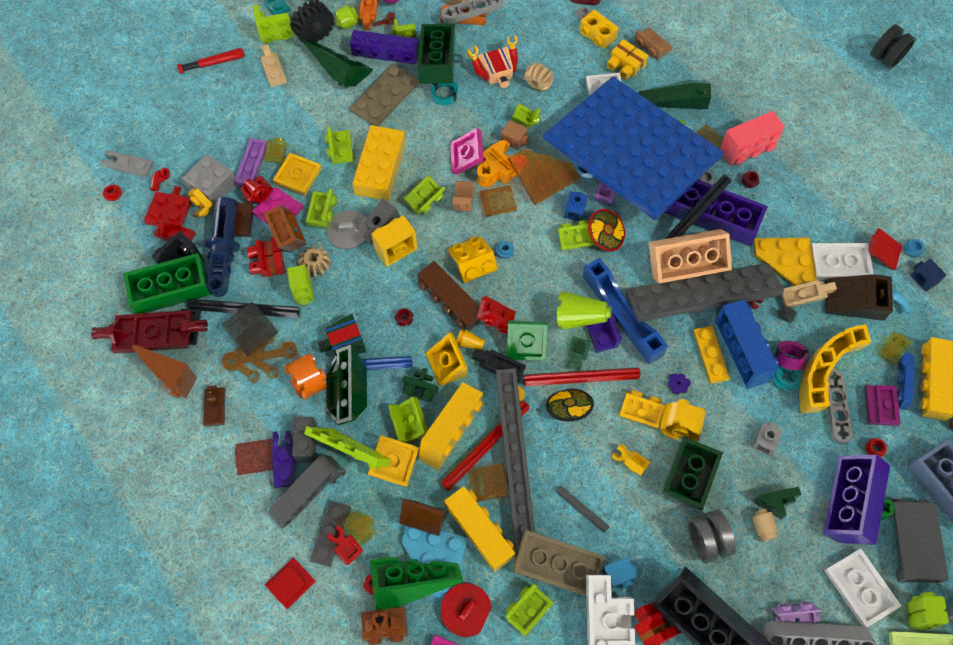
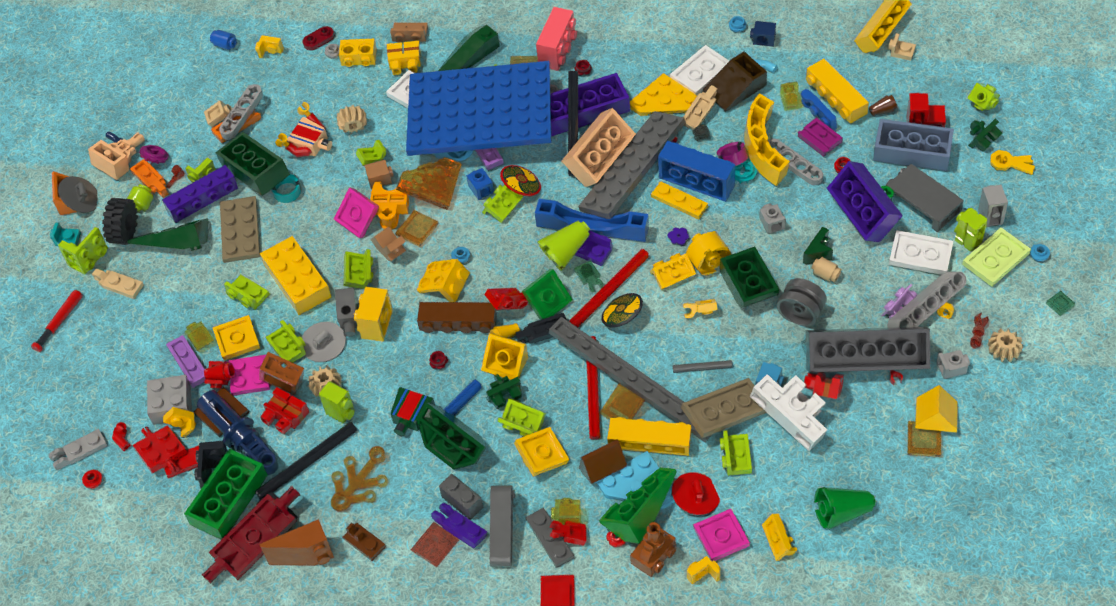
camera: 40 degrees left, 10 degrees down
clear smoke slope [221,302,278,356] -> none
orange brick [284,353,327,400] -> none
lime wing [304,426,391,469] -> none
yellow wedge [418,382,484,471] -> none
red piece [868,228,902,270] -> none

